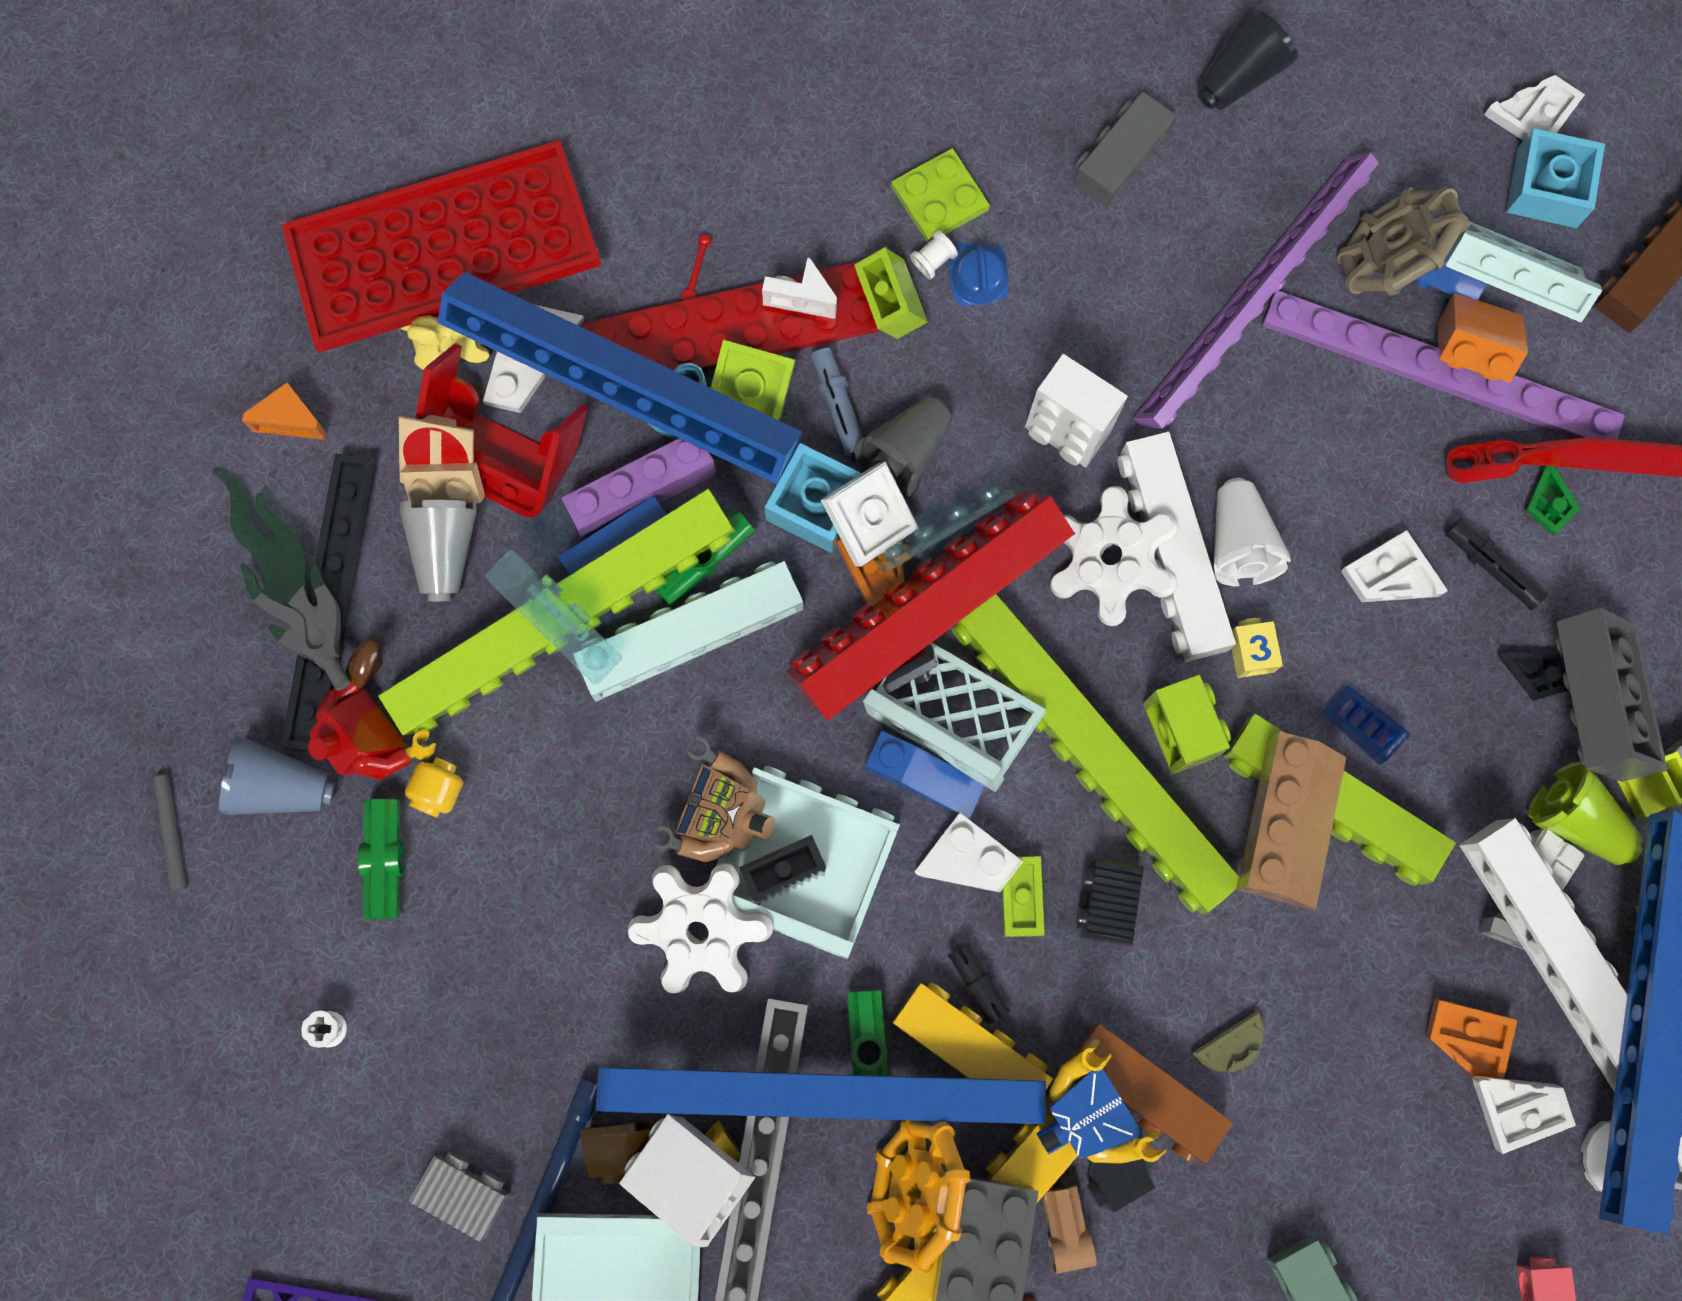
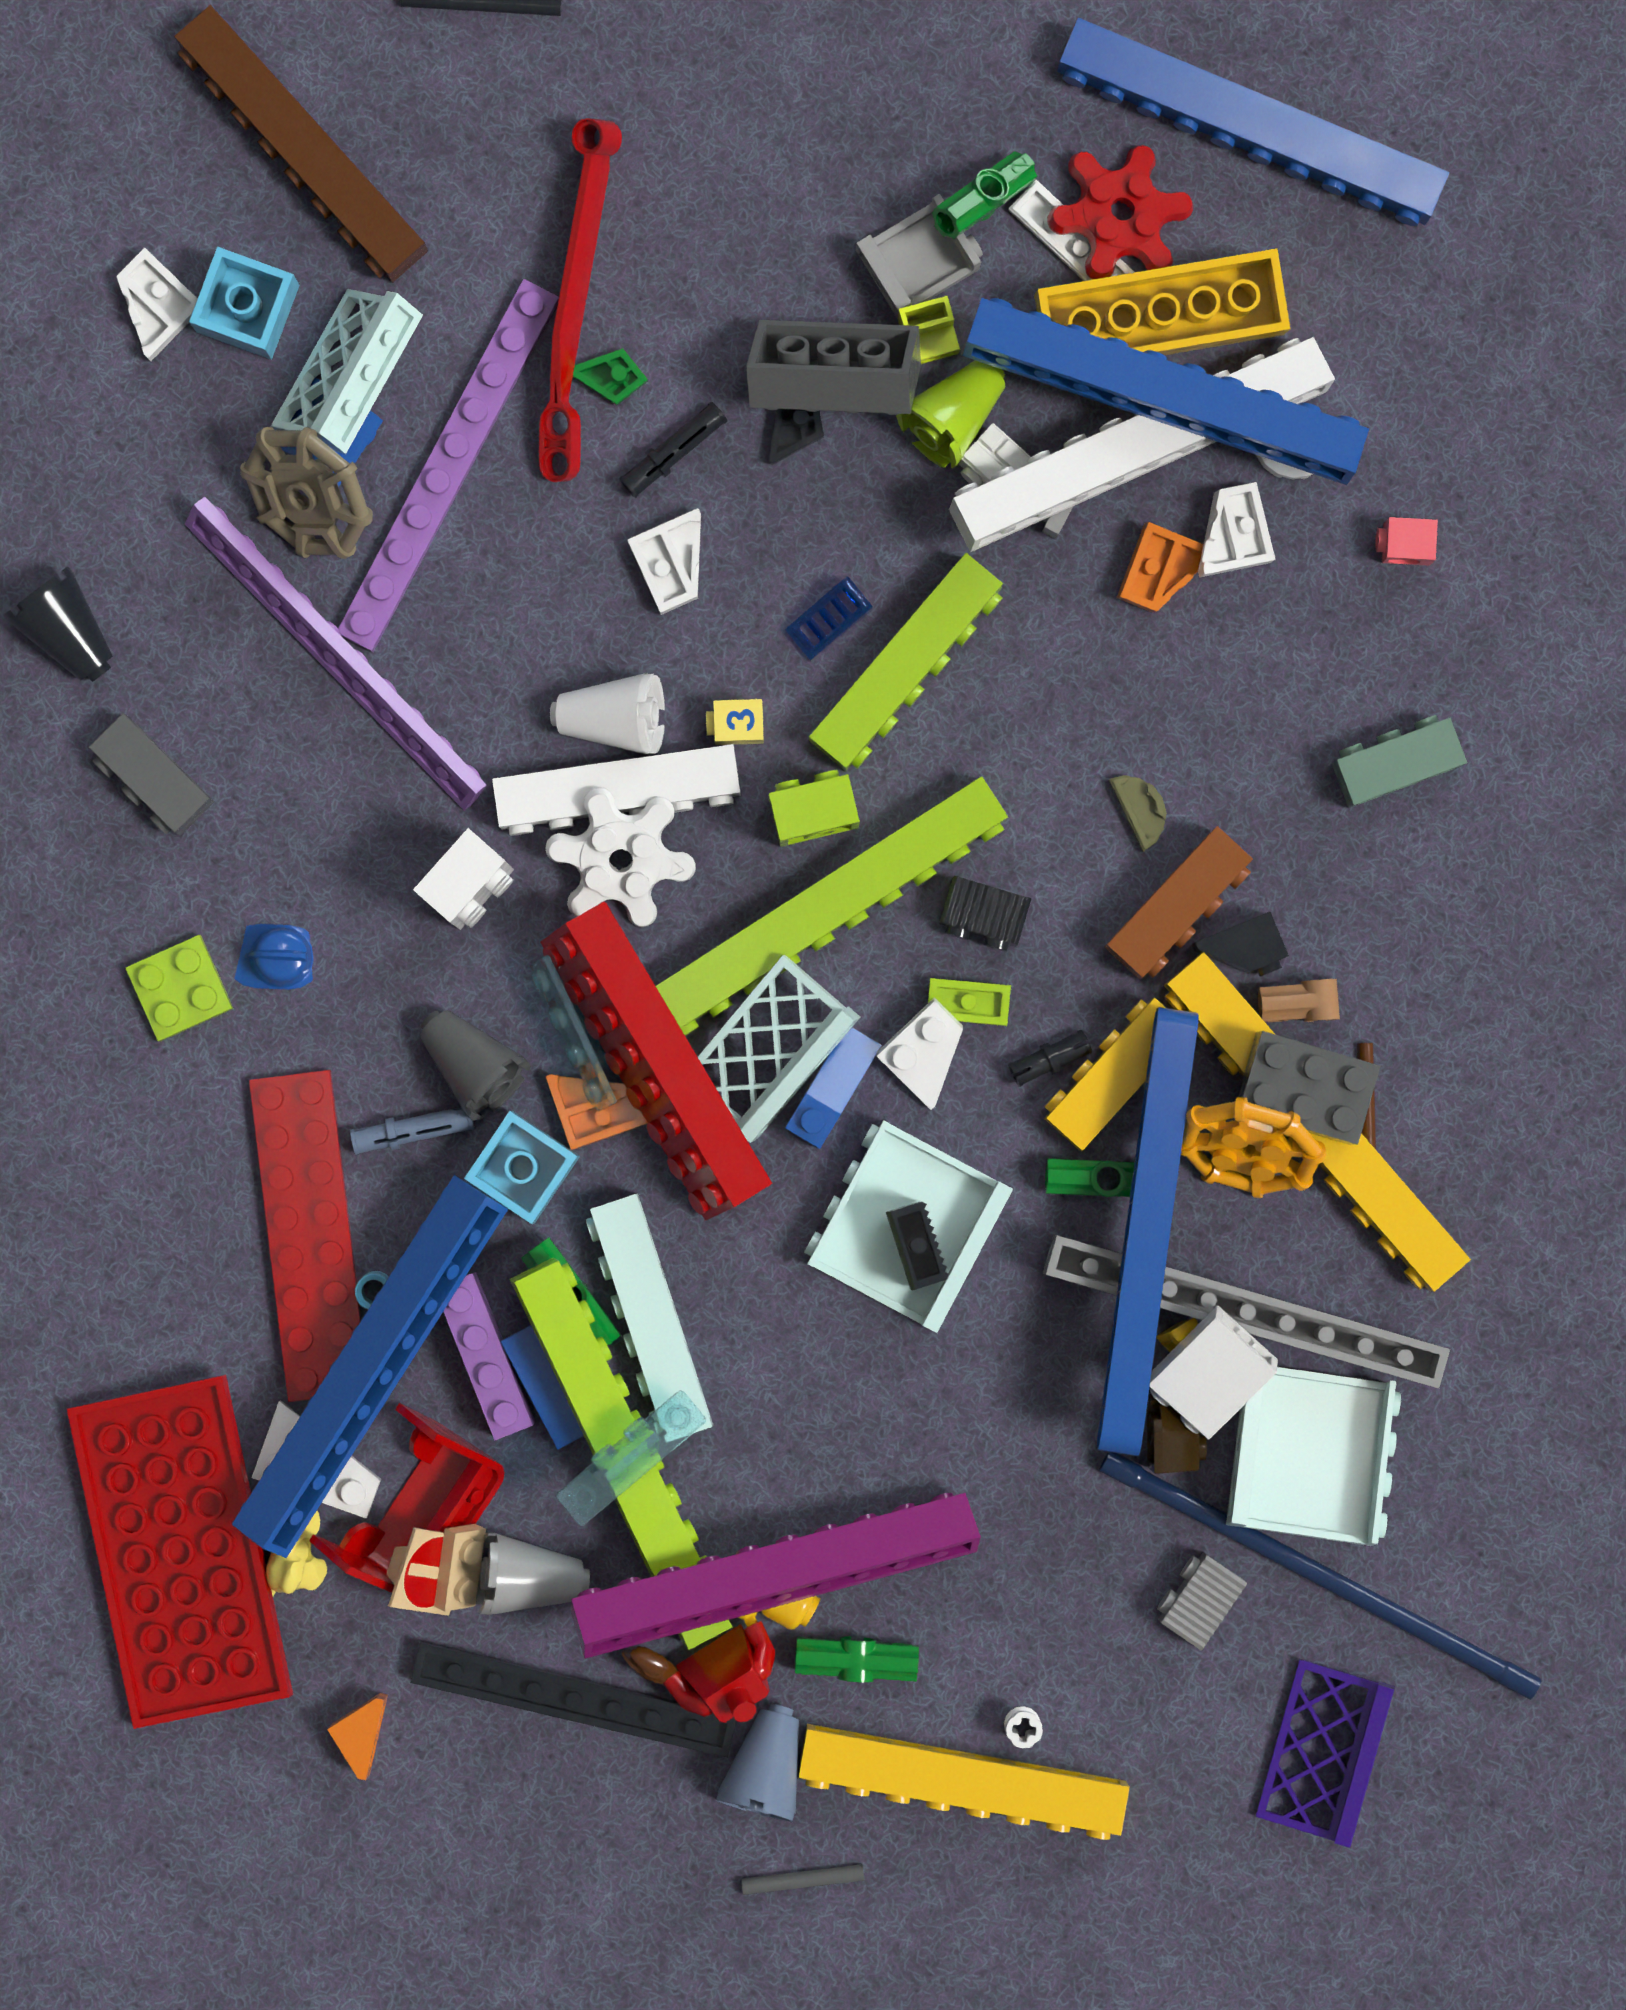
camera: 90 degrees left, 10 degrees up
piece [212,468,350,691] -> none
white plate [627,863,773,993] -> none
medium nougat torso [651,737,775,862] -> none
red hinge [681,234,712,301] -> none
lime plate [711,340,796,421] -> none
white slope [762,258,837,319] -> none
white tile [821,462,919,566] -> none
lime brick [854,247,928,339] -> none
black piece [883,645,938,693] -> none
white bush [910,230,958,280] -> none
torso [1036,1039,1167,1163] -> none
medium nougat slope [1237,731,1346,910] -> none
orange brick [1438,293,1528,383] -> none
none -> magenta brick [571,1493,981,1659]
none -> yellow brick [798,1724,1130,1840]

